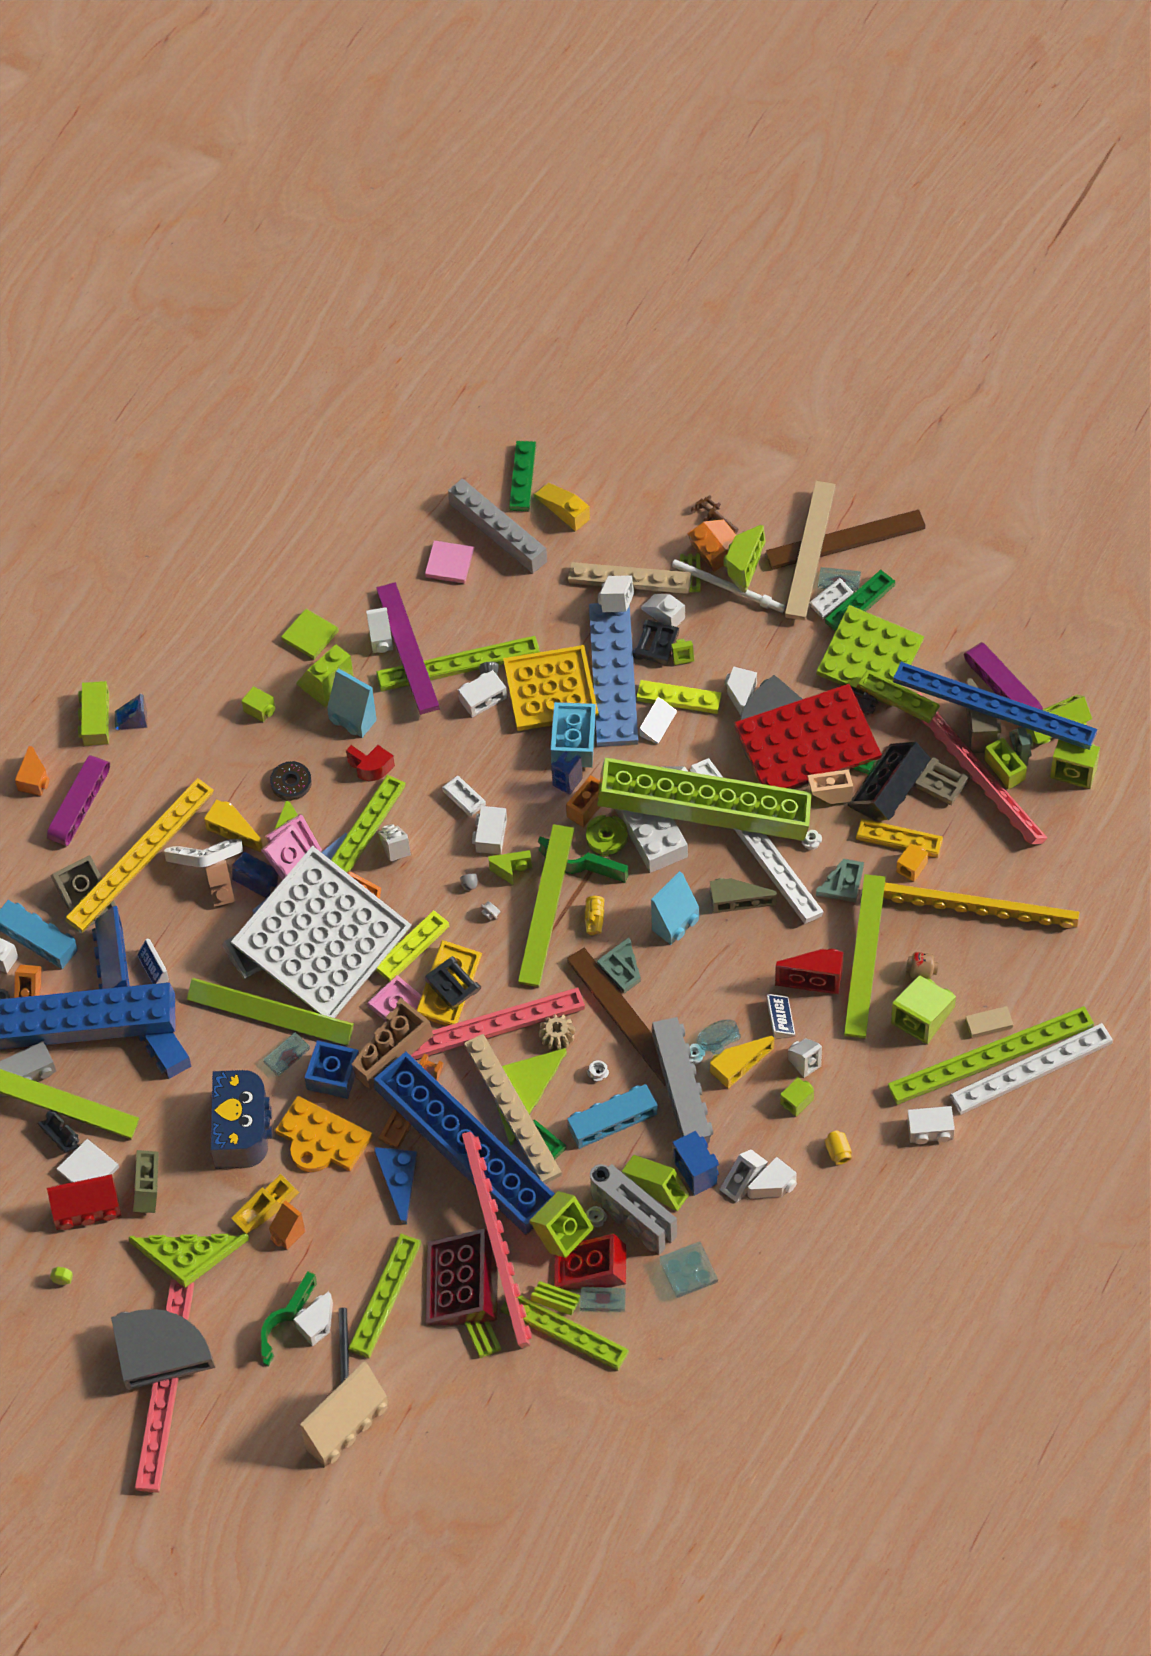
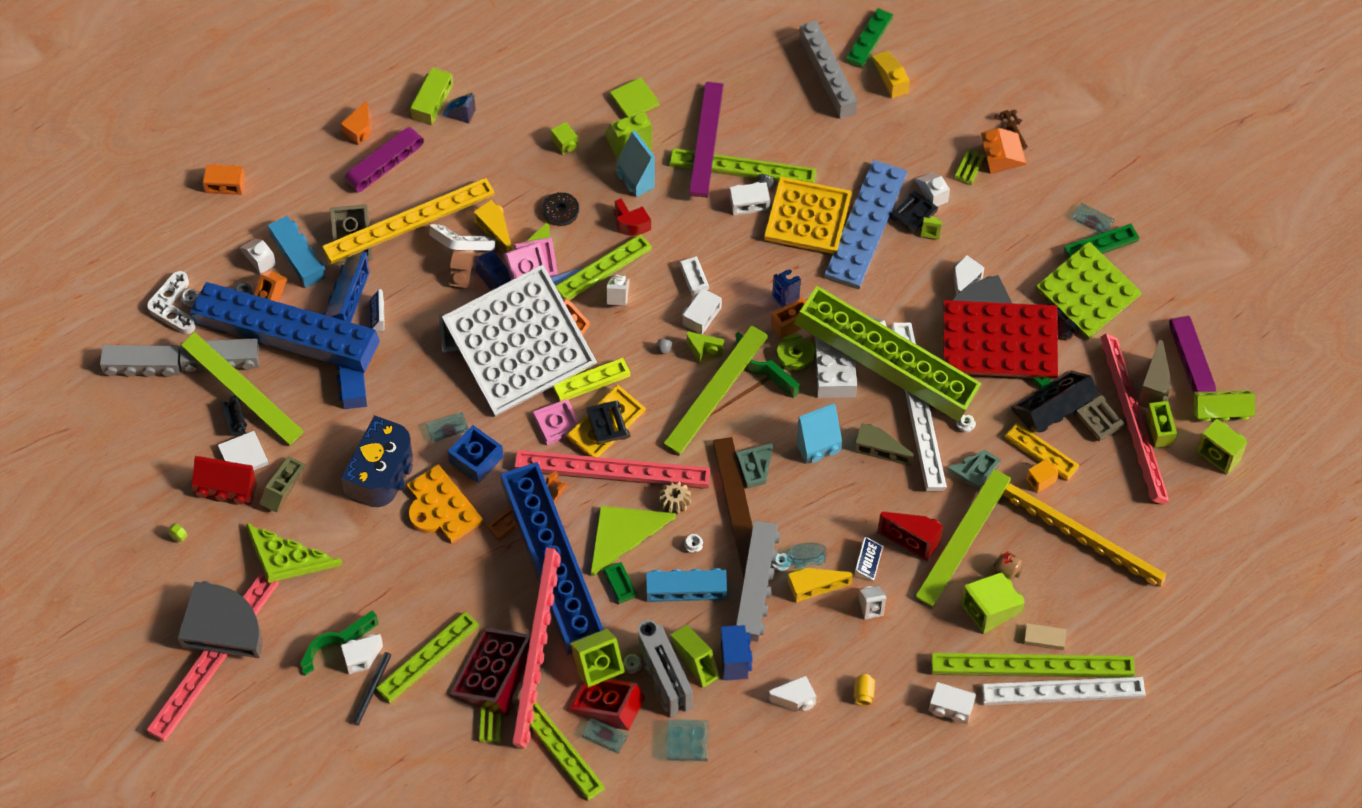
camera: 20 degrees right, 0 degrees up
lime tile [187,978,354,1045] -> none
yellow slope [231,1174,300,1234] -> none
orange slope [269,1200,305,1250] -> none
tan slope [300,1361,389,1467] -> none
medium nougat wedge [352,997,433,1090] -> none
white slope [366,607,393,653] -> none
blue wing [375,1147,417,1224] -> none
bright pink tile [425,541,474,584] -> none
tan plate [464,1034,562,1184] -> none
white plate [481,901,501,920] -> none
lime tile [530,1281,581,1316] -> none
medium azure slope [551,702,596,768] -> none
tan plate [568,562,692,594] -> none
yellow hinge [585,896,605,936] -> none
white brick [598,576,634,612] -> none
neon yellow plate [637,680,722,714] -> none
slope [640,698,677,744] -> none
white bar [672,559,786,613] -> none
white slope [720,1150,768,1202] -> none
lime wedge [724,525,766,593] -> none
reddish brown tile [766,509,926,570] -> none
lime brick [780,1077,814,1117] -> none
tan tile [785,481,836,621] -> none
light nougat slope [807,770,853,804] -> none
white plate [809,578,854,619] -> none
lime tile [857,669,940,723] -> none
blue plate [893,662,1098,750] -> none
sand green wing [1009,727,1033,766] -> none

